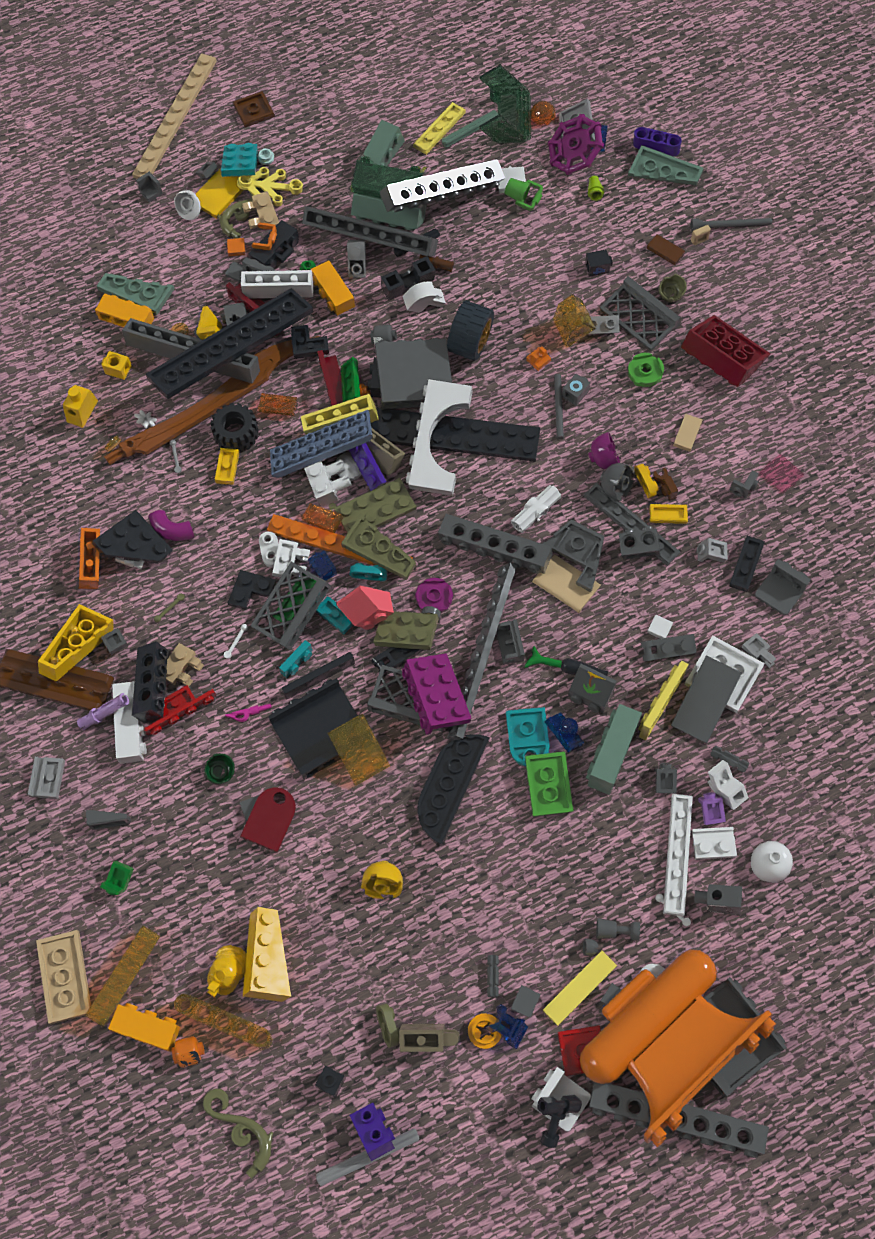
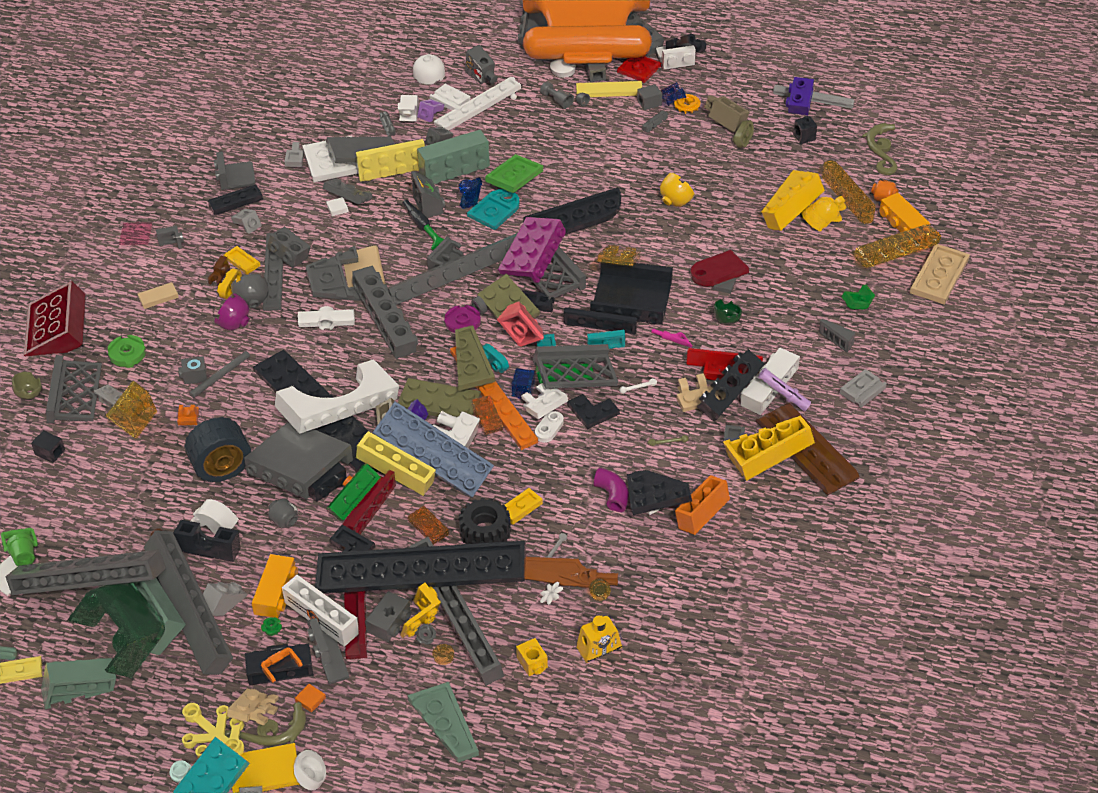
camera: 140 degrees left, 20 degrees down
light orange brick [95,293,154,328] -> none

